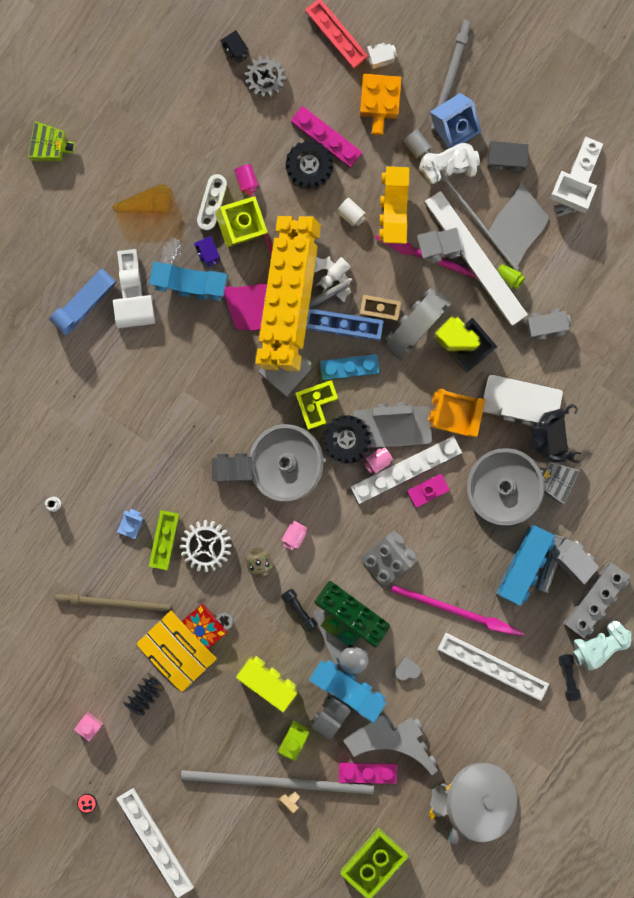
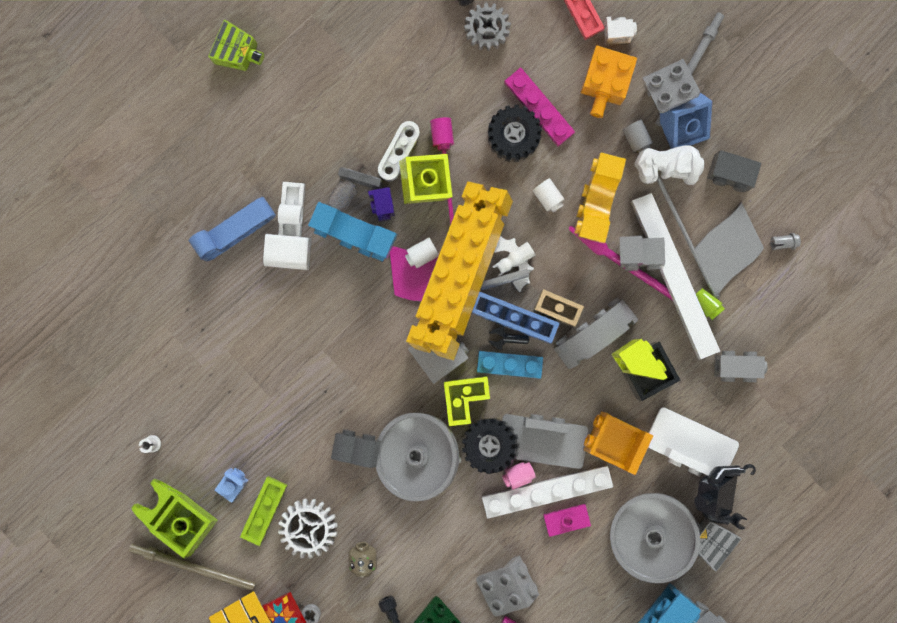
camera: 15 degrees right, 0 degrees up
clear yellow slope [112,184,172,214] -> none
bright pink brick [282,521,307,550] -> none
white plate [550,137,603,213] -> none
none -> lime brick [131,479,218,558]
none -> flat silver tile [338,167,383,189]
none -> white brick [405,237,439,268]
none -> black bar [488,326,529,350]
none -> light grey bracket [643,59,700,113]

